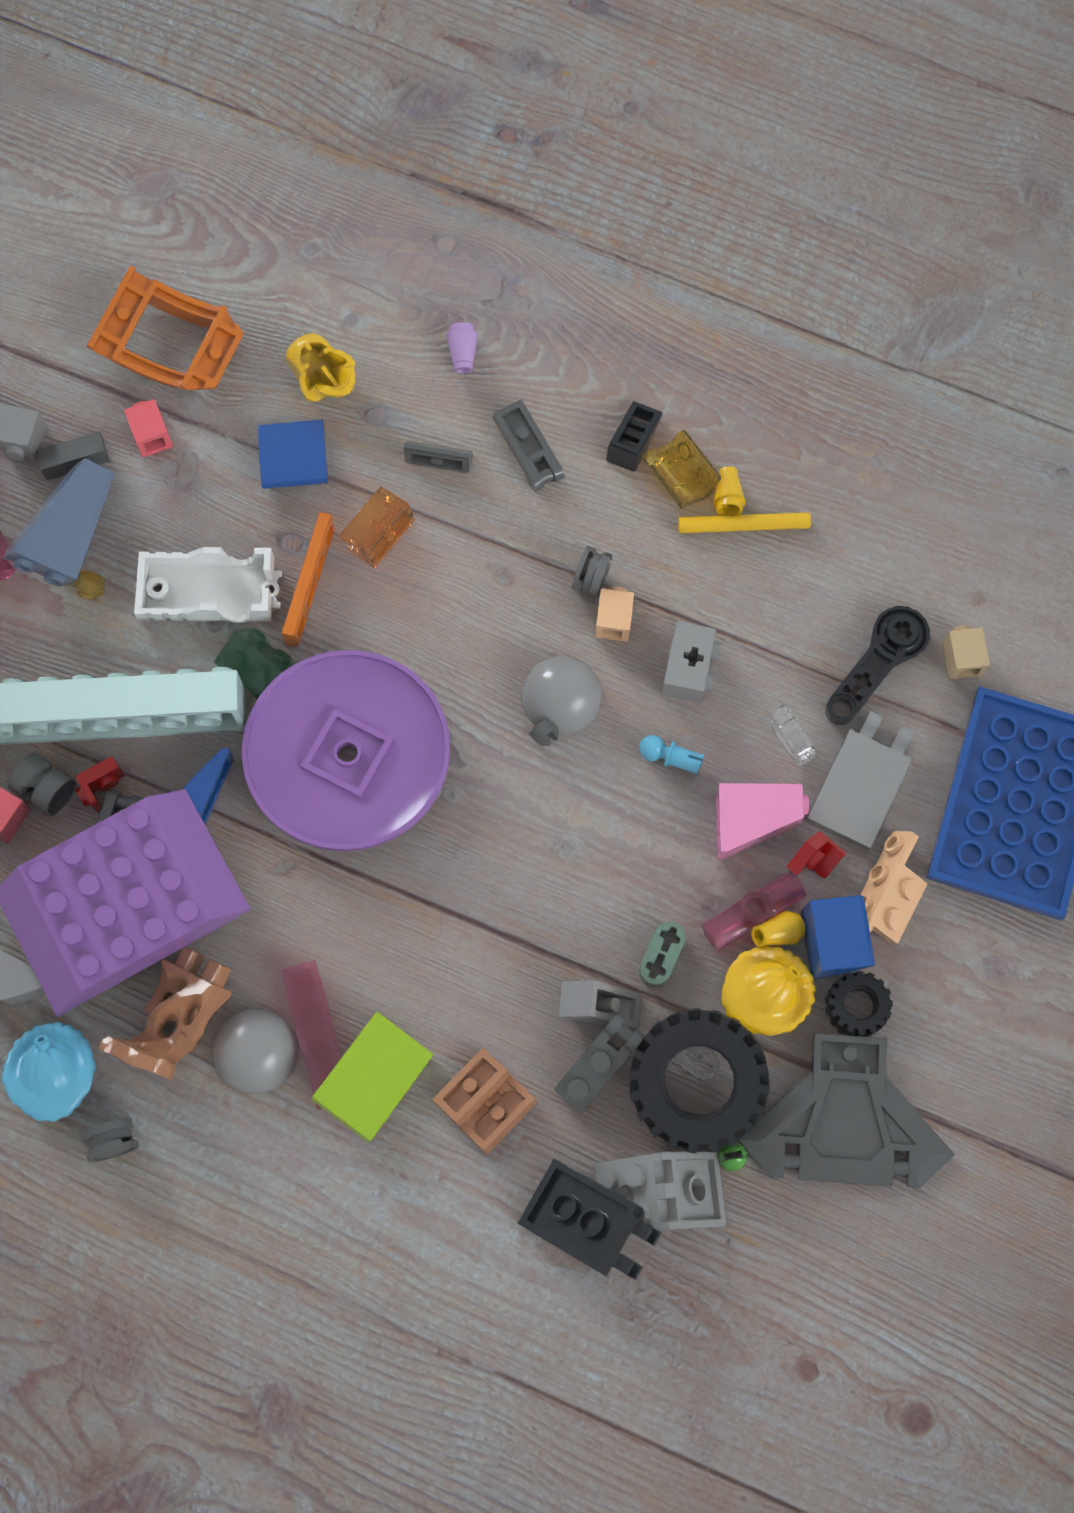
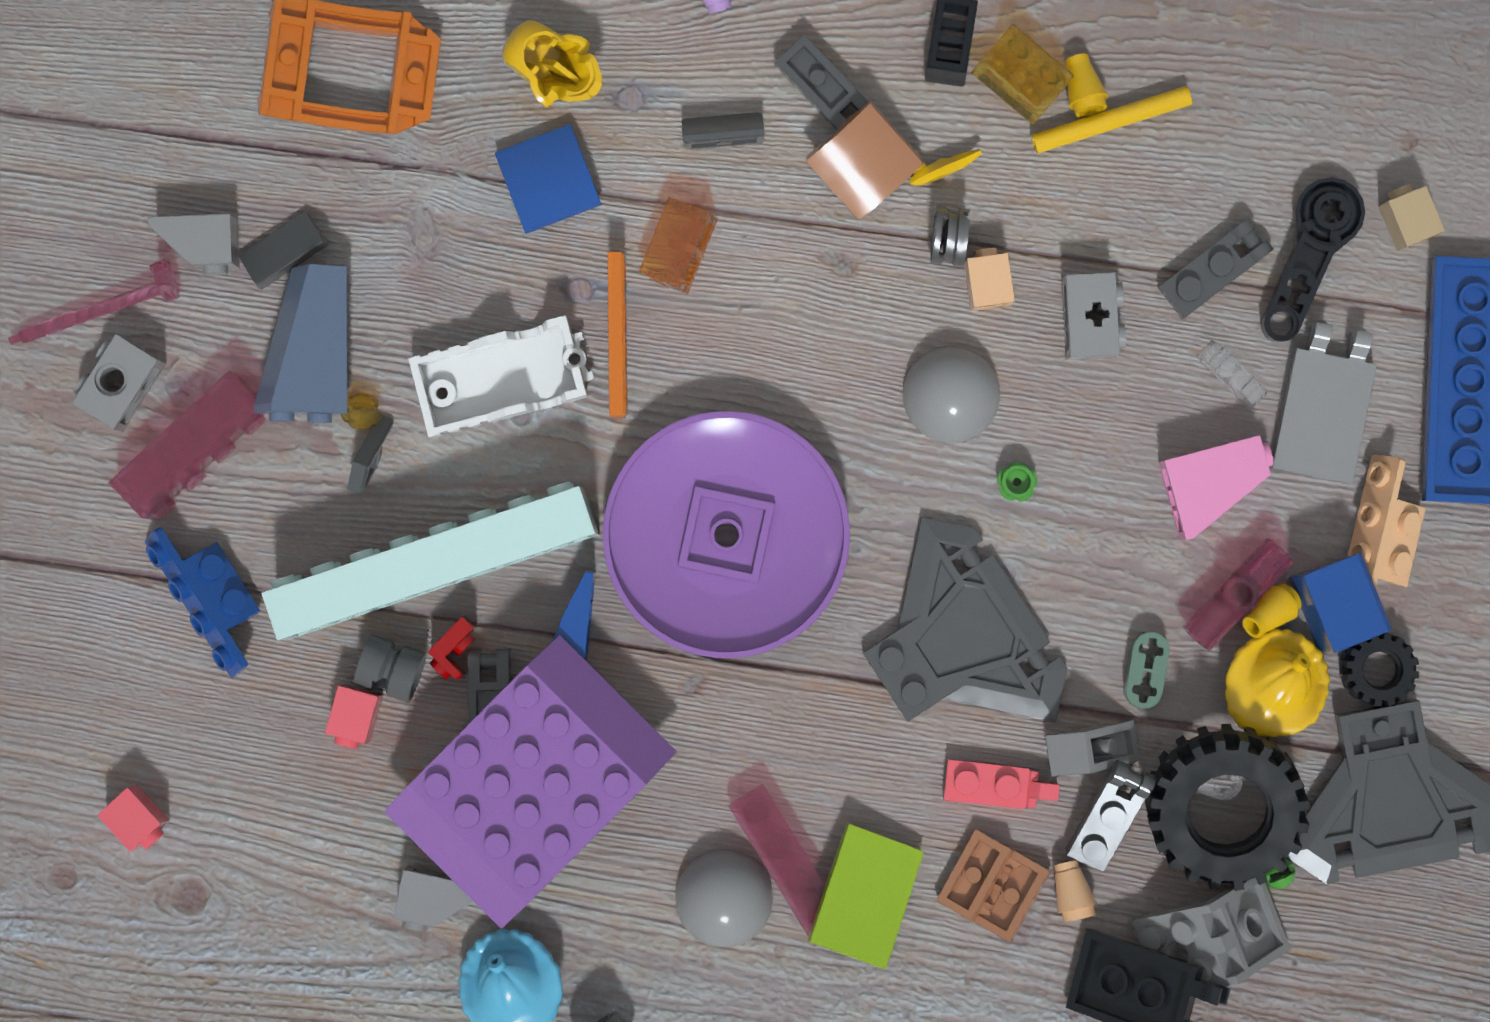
camera: 10 degrees left, 15 degrees up
nougat hips [98,947,232,1080] -> none
coral brick [124,399,173,457] -> none
clear green bracket [214,628,294,699] -> none
dark grey hinge [529,718,559,746] -> none
medium azure pin [639,735,705,775] -> none
red bracket [786,831,845,879] -> none
none -> dark grey tile [347,414,394,494]
none -> nougat slope [806,100,924,220]
none -> dark grey plate [863,517,1067,722]
none -> yellow bar [909,149,982,186]
none -> coral hinge [943,759,1060,809]
none -> bright green plate [997,462,1037,502]
none -> light nougat cone [1054,860,1097,923]
none -> dark grey plate [1158,217,1274,319]

